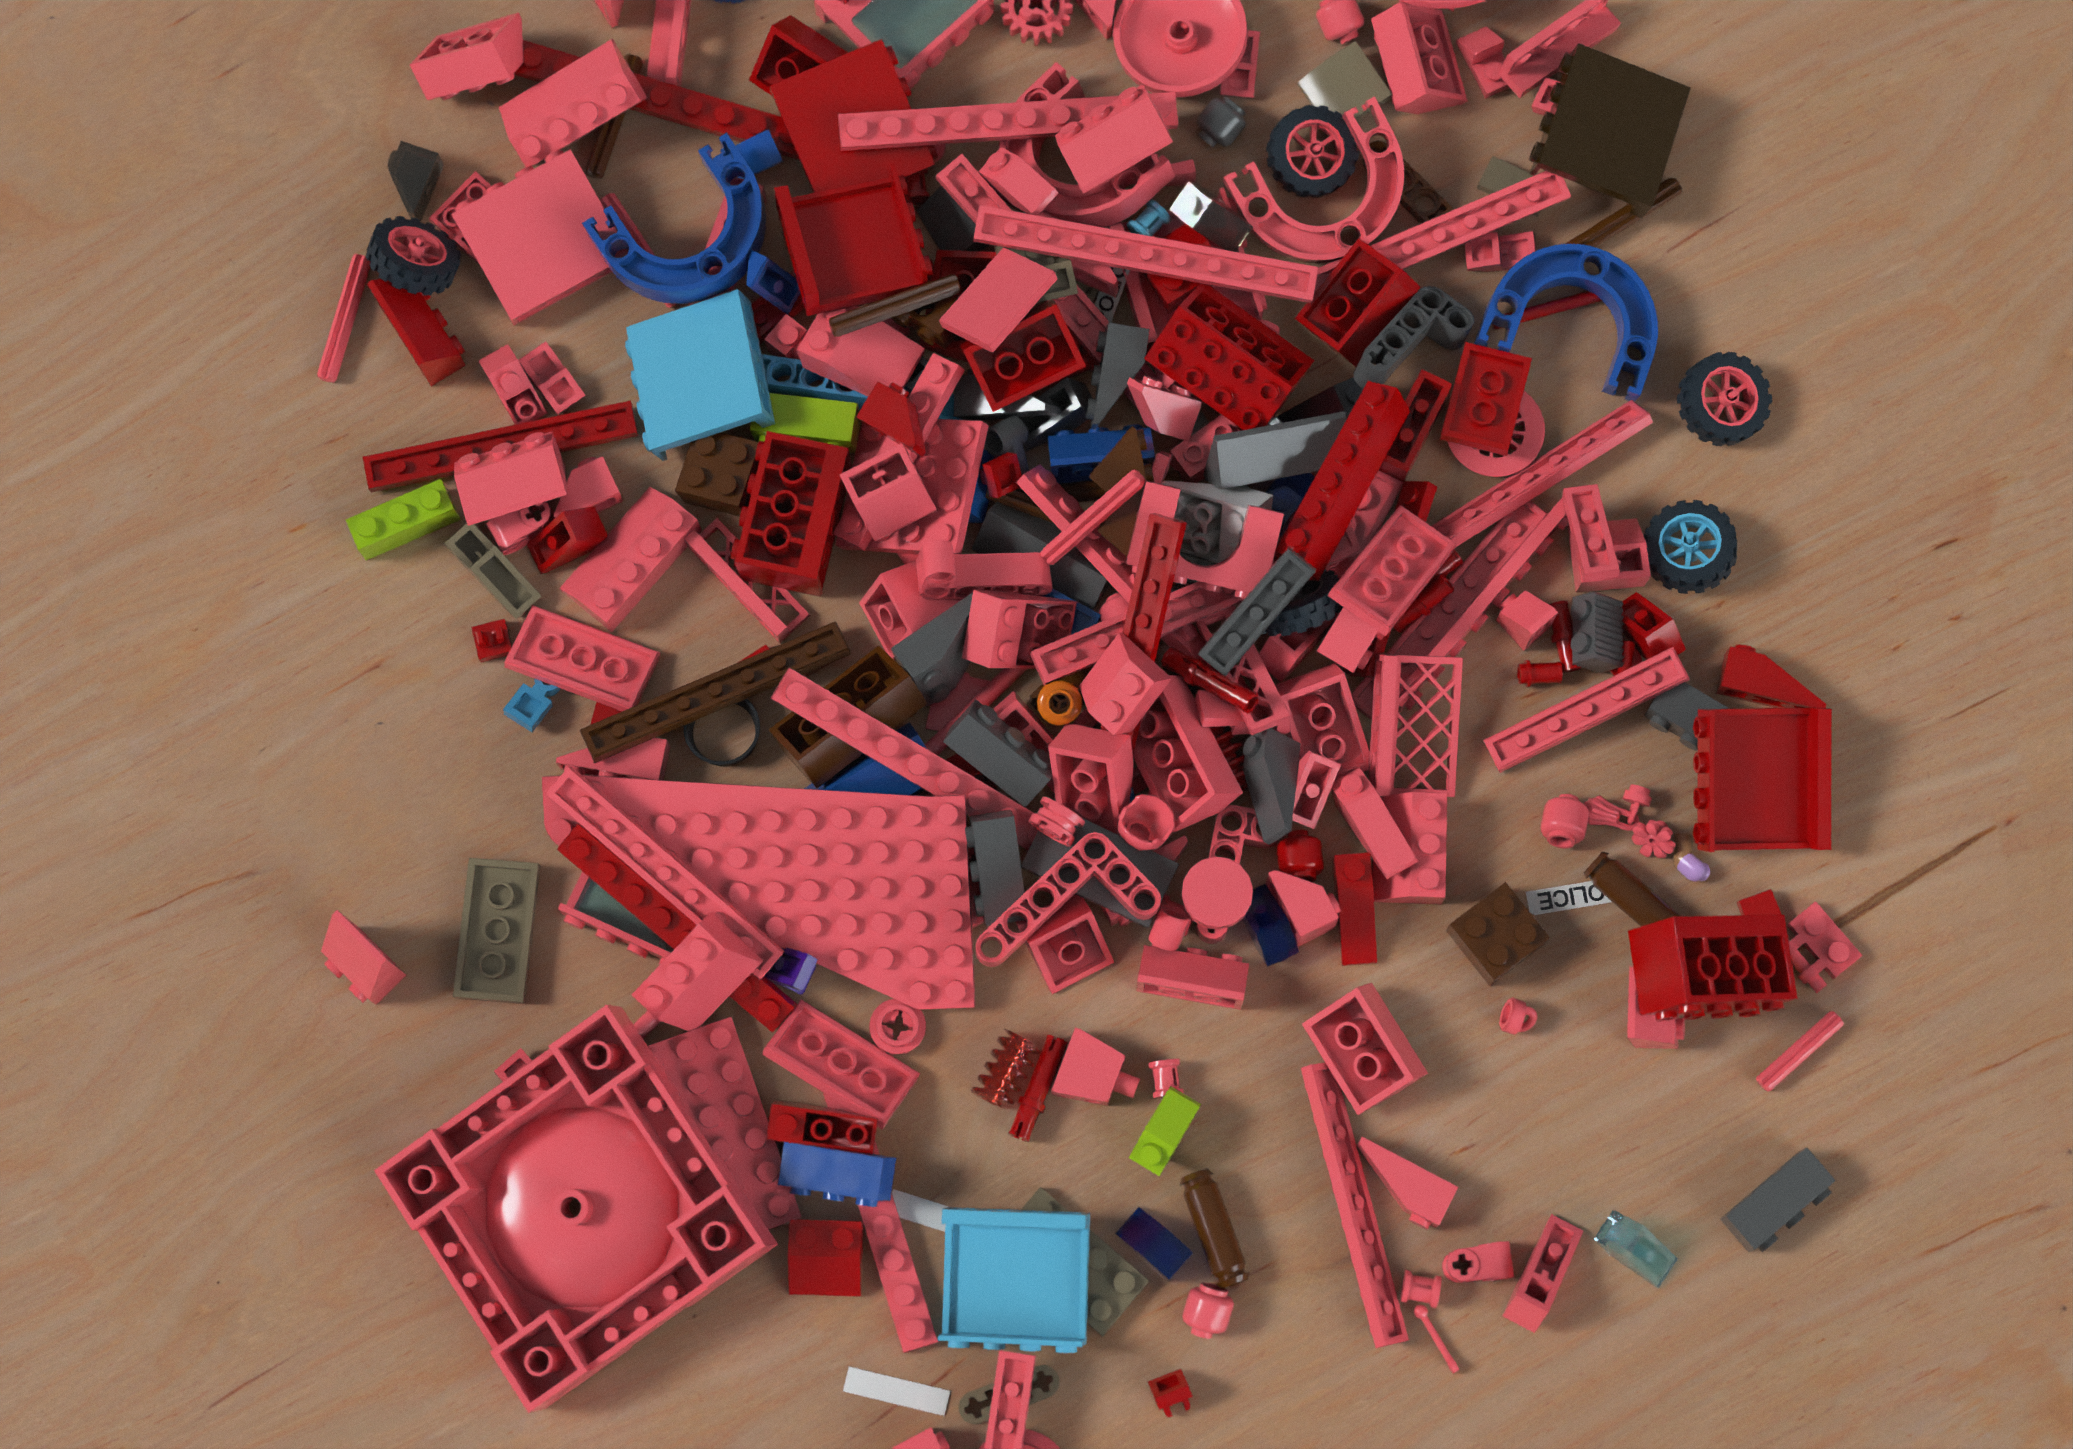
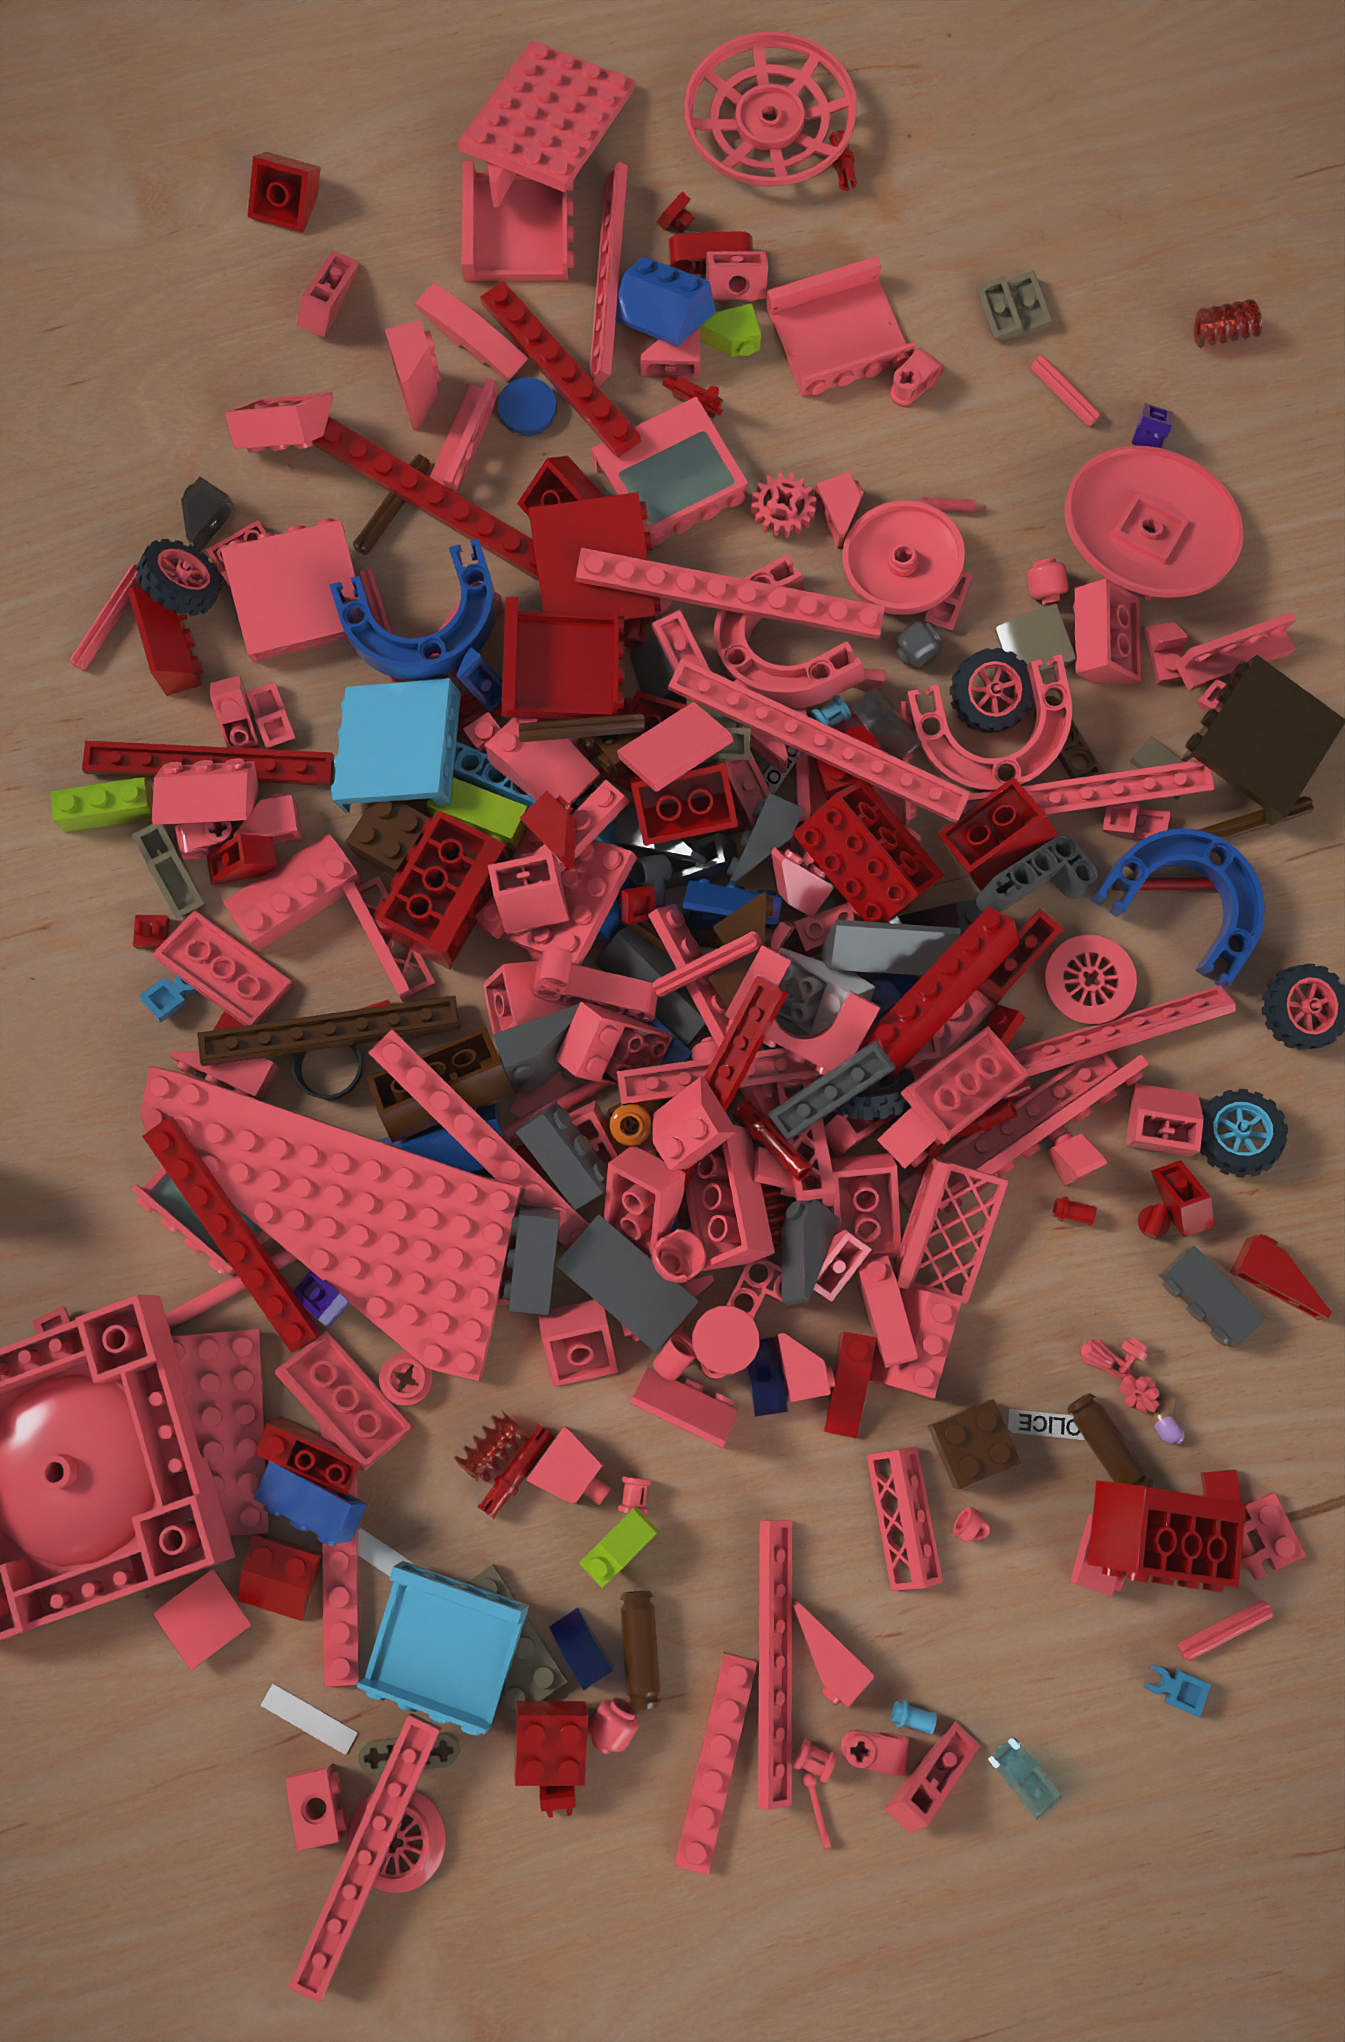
camera: 10 degrees right, 0 degrees up
dark tan plate [453,858,540,1004] -> none
coral slope [499,39,647,167] -> none
coral plate [546,766,785,980] -> none
coral slope [632,912,763,1031] -> none
blue slope [712,129,784,179] -> none
coral beam [975,832,1161,967] -> none
coral slope [978,147,1058,216] -> none
coral wheel [1028,797,1085,847] -> none
coral slope [1055,84,1173,193] -> none
red head [1277,830,1324,882] -> none
coral slope [1302,982,1428,1115] -> none
red plate [1440,342,1532,456] -> none
coral tile [1483,647,1690,773] -> none
coral head [1541,794,1589,849] -> none
red pin [1549,600,1583,673] -> none
coral plate [1562,484,1620,581] -> none
dark grey brick [1571,591,1624,673] -> none
red panel [1693,707,1832,852] -> none
dark grey brick [1720,1147,1836,1252] -> none
none -> coral slope [152,1569,251,1671]
none -> red brick [514,1701,588,1786]
none -> coral plate [674,1652,757,1875]
none -> coral fence [867,1446,943,1591]
none -> medium azure pin [891,1700,937,1735]
none -> dark azure plate [1144,1665,1211,1718]

